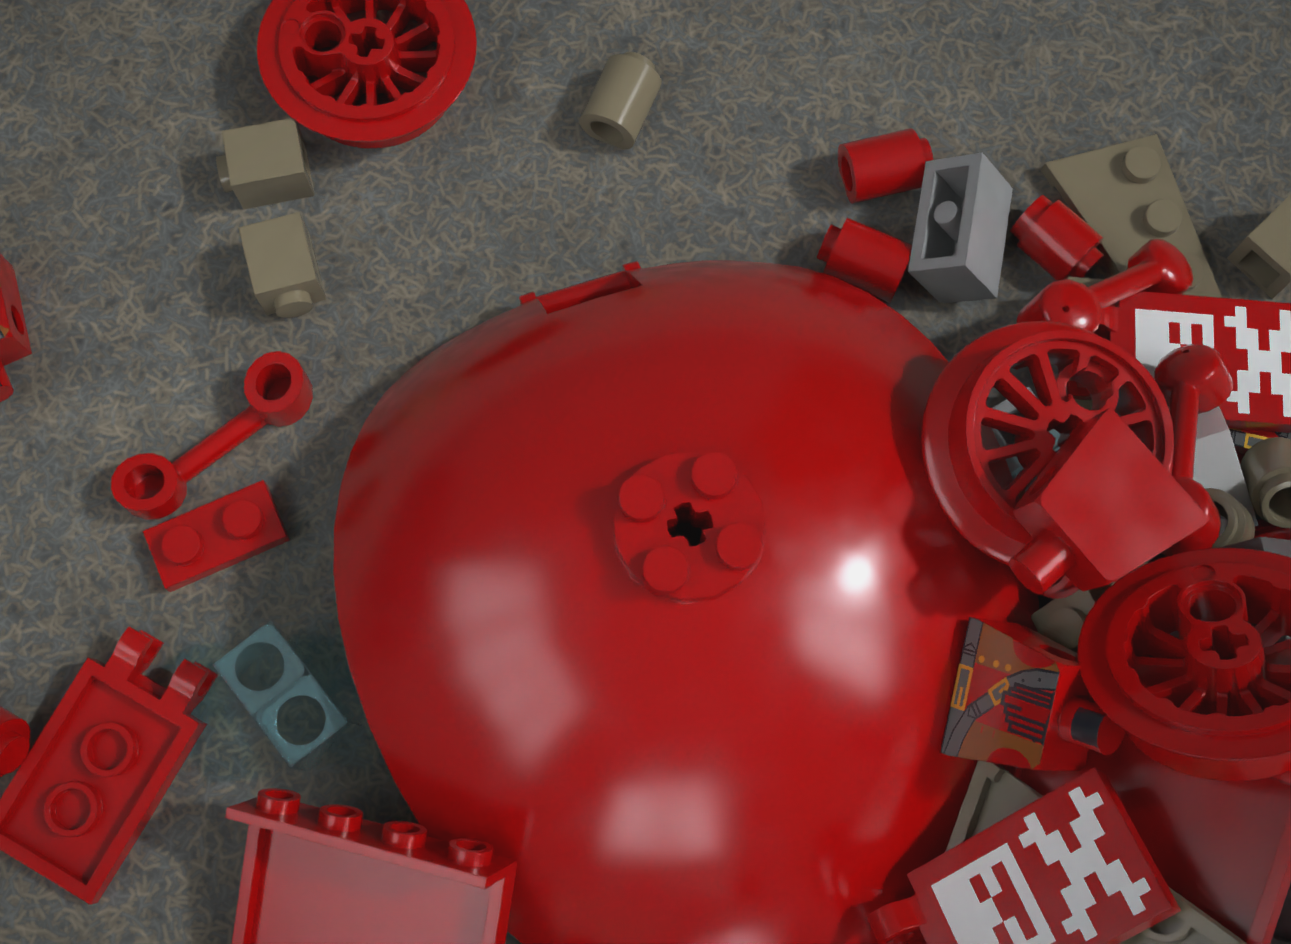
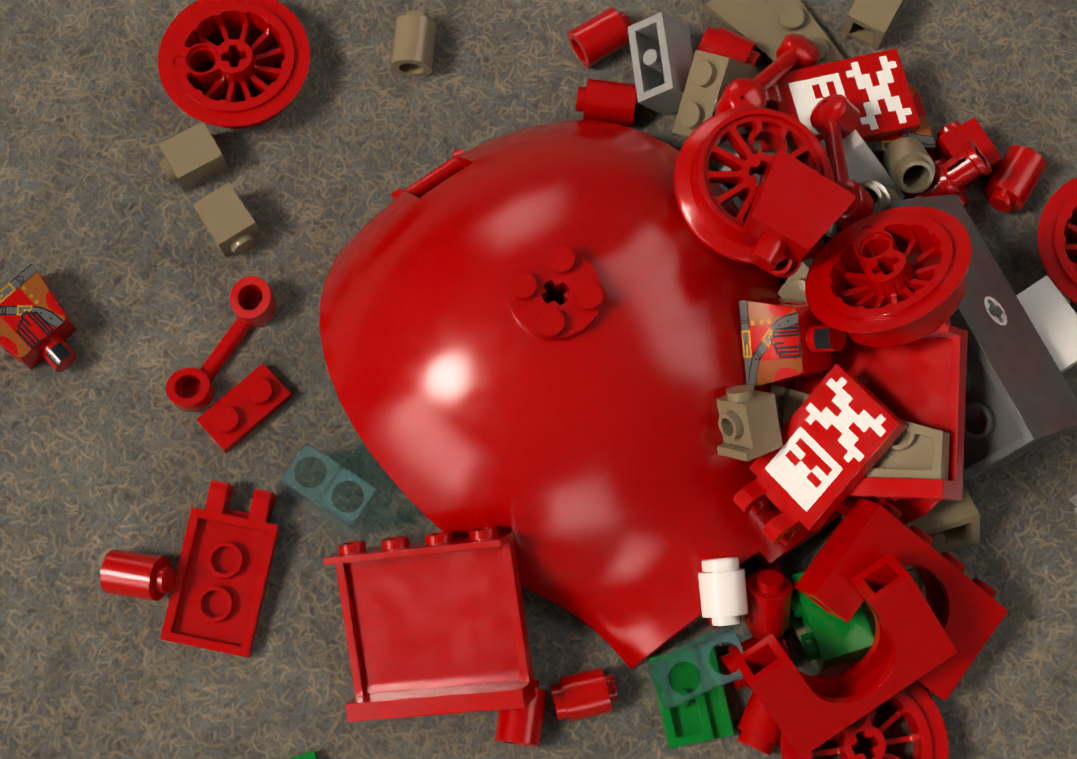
camera: 15 degrees left, 0 degrees up
none -> dark tan brick [672,50,758,150]
none -> dark tan brick [716,385,783,462]

